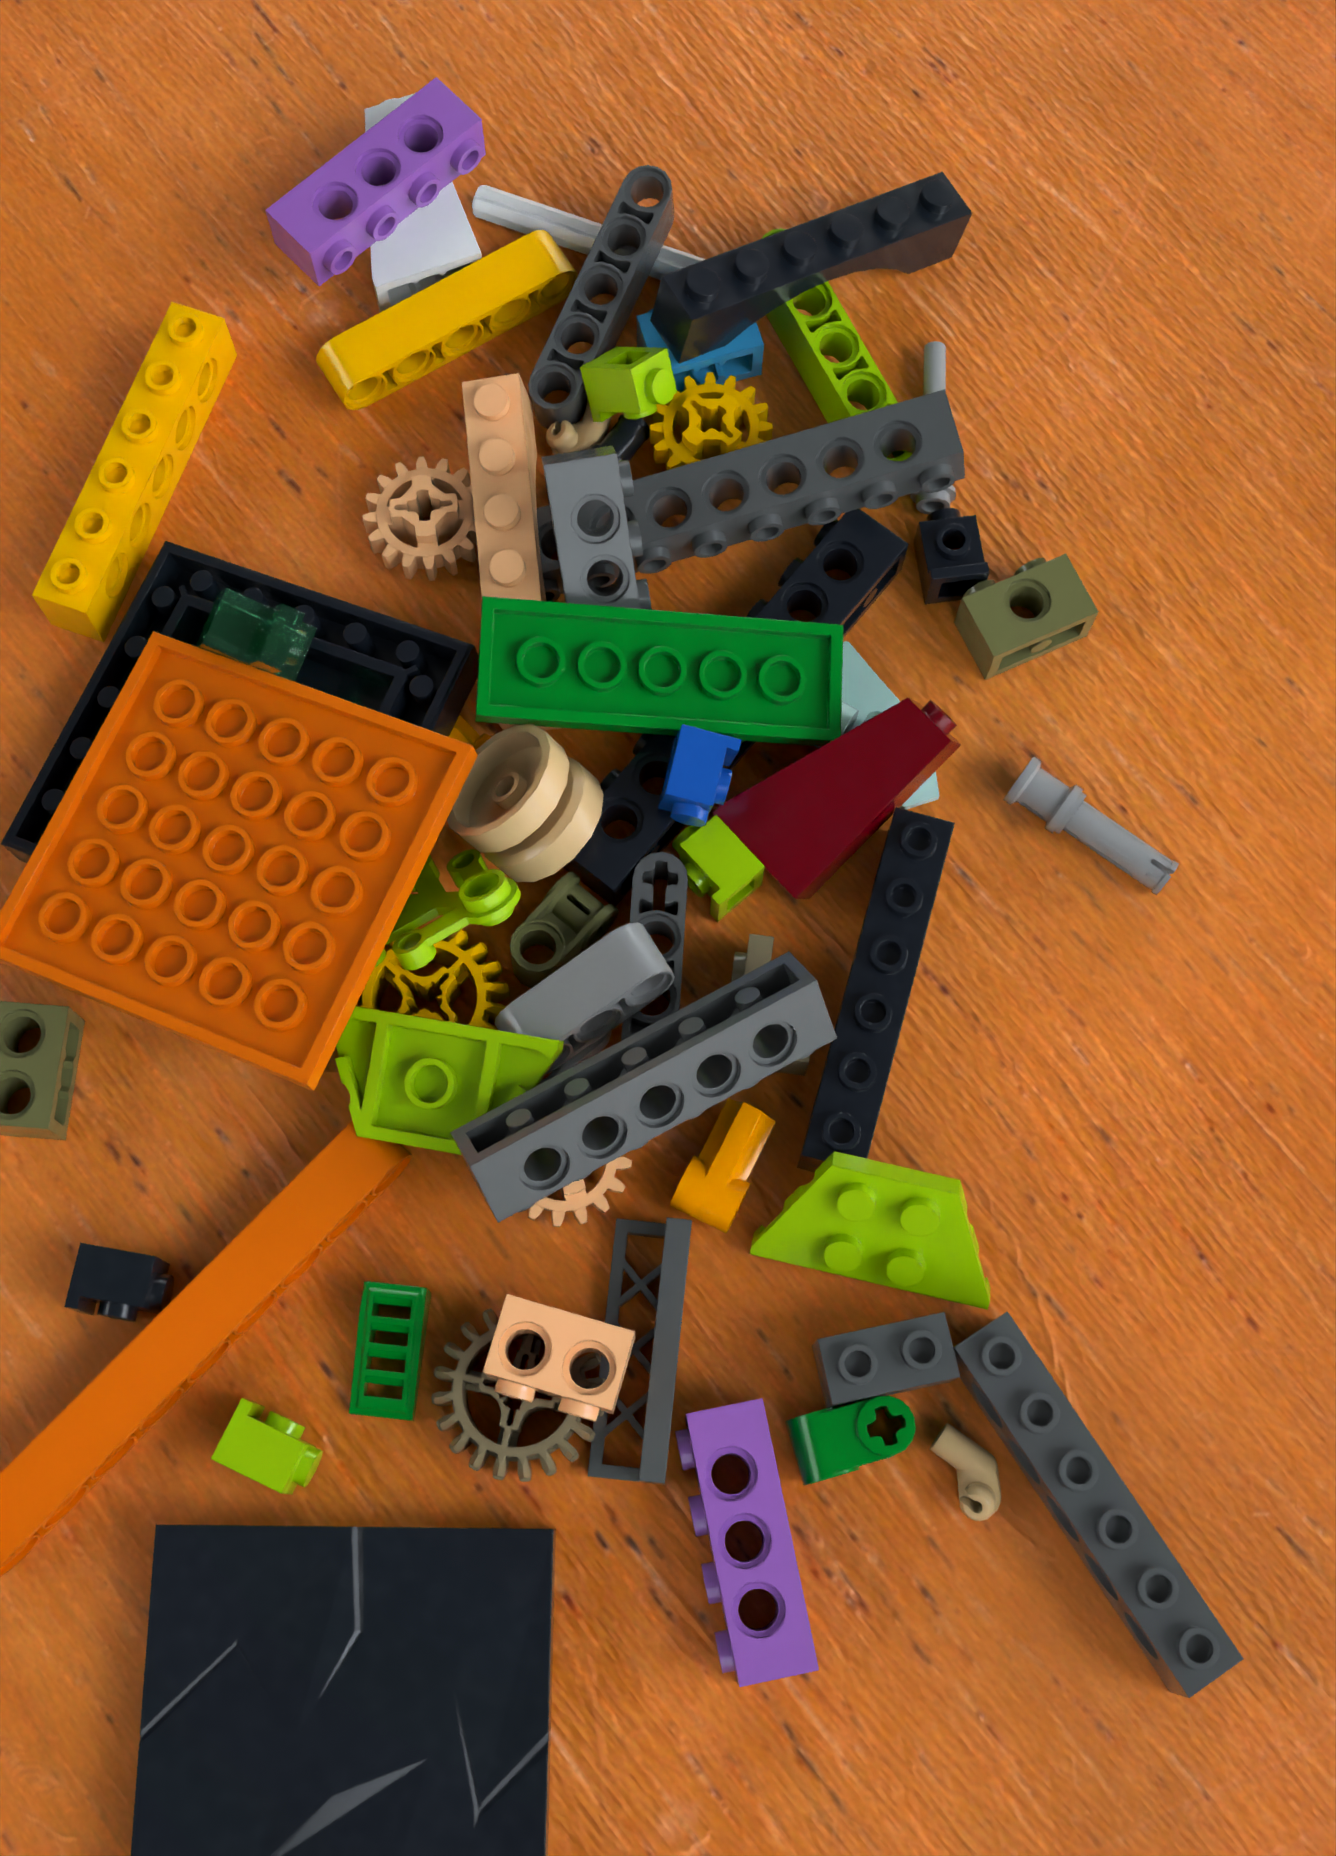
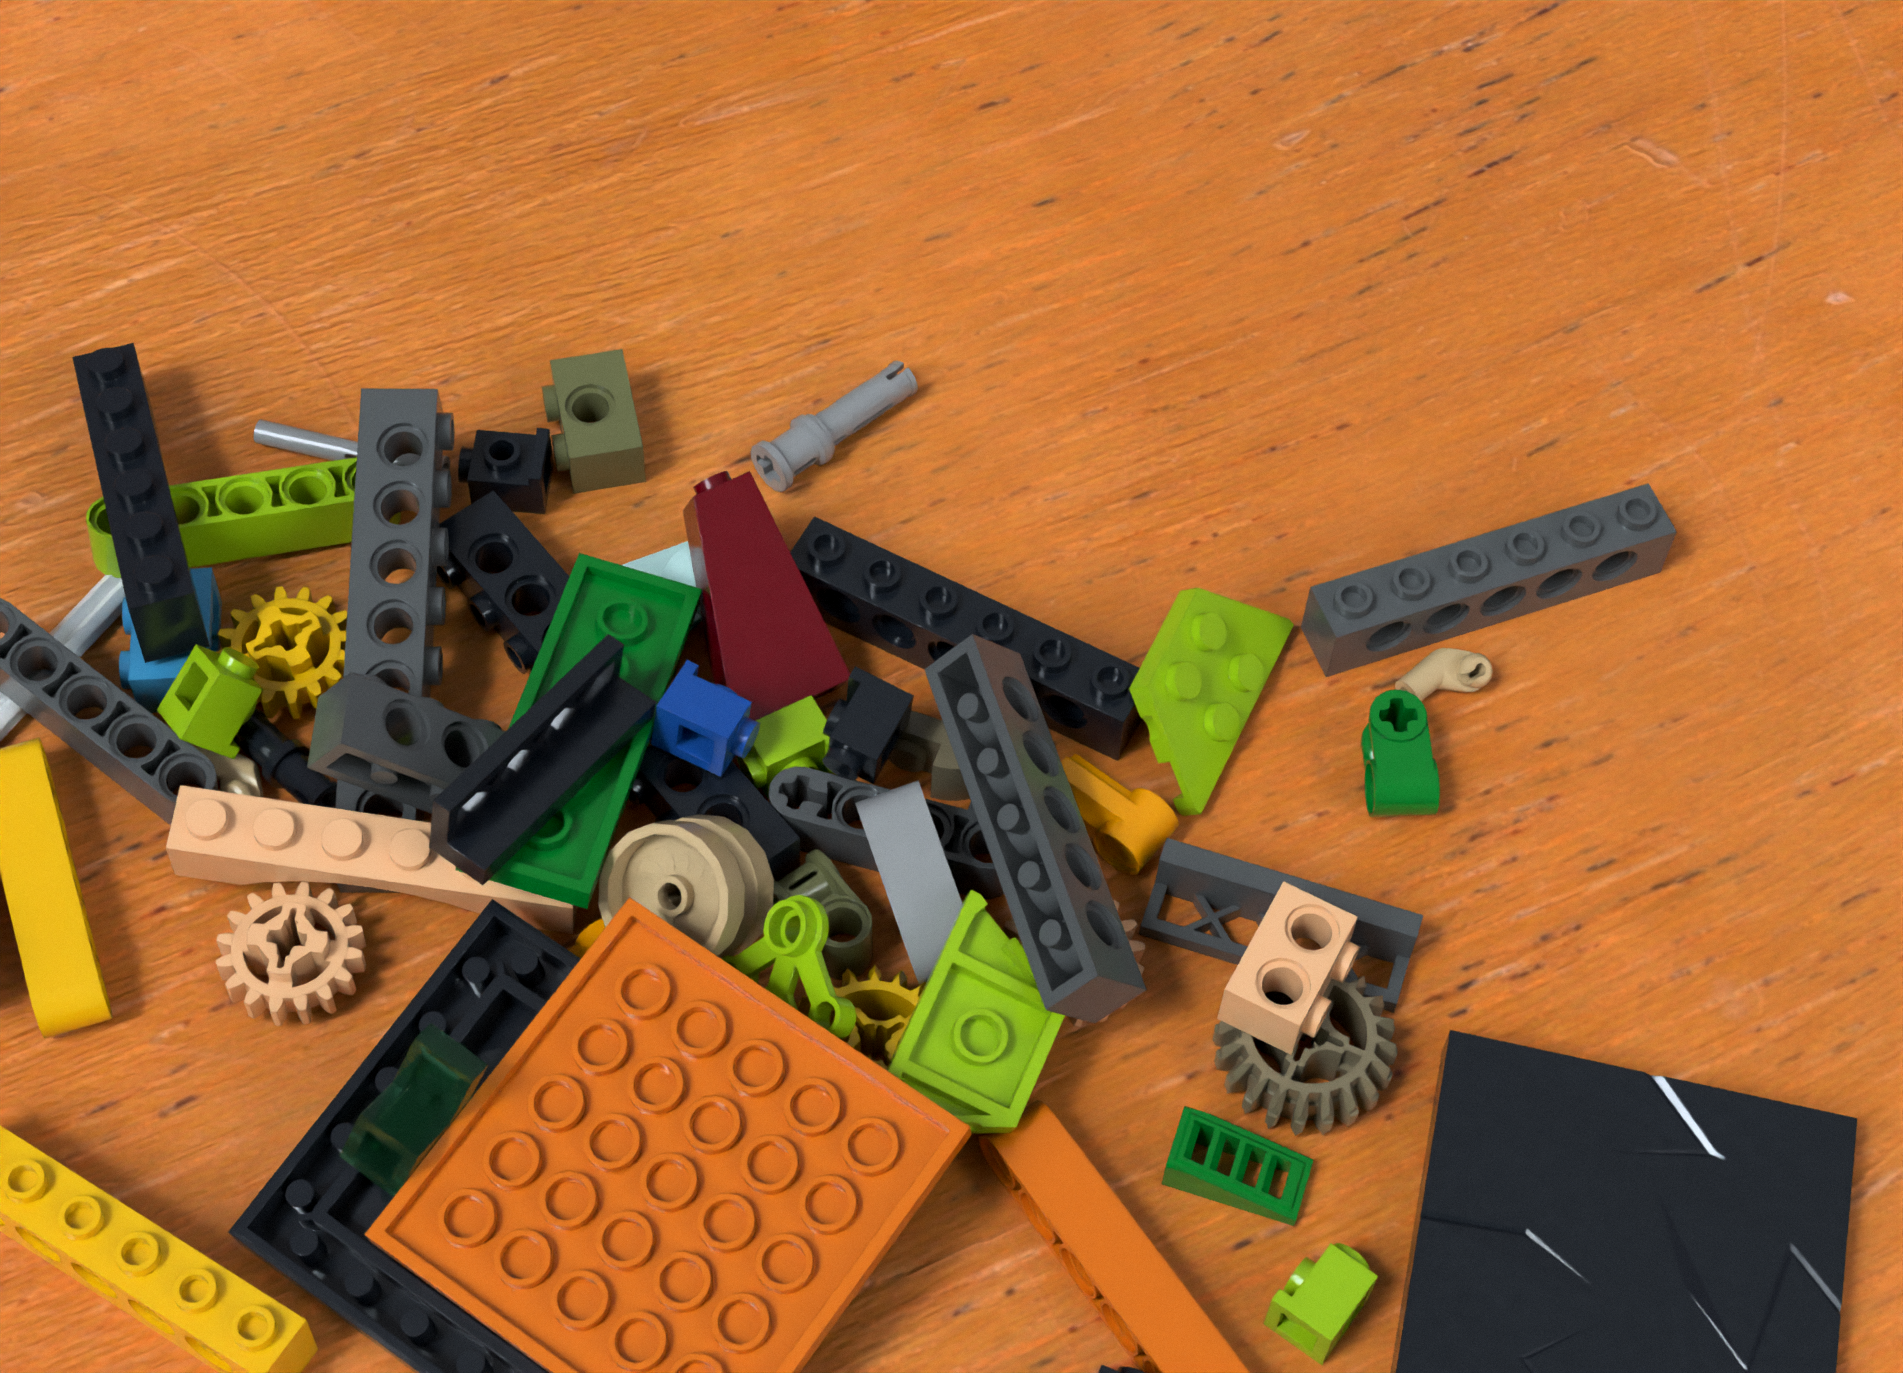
camera: 80 degrees left, 15 degrees down
medium lavender brick [675,1398,819,1687] -> none
dark grey brick [812,1312,960,1408] -> none
none -> black fence [429,634,656,885]
none -> black brick [822,666,914,784]

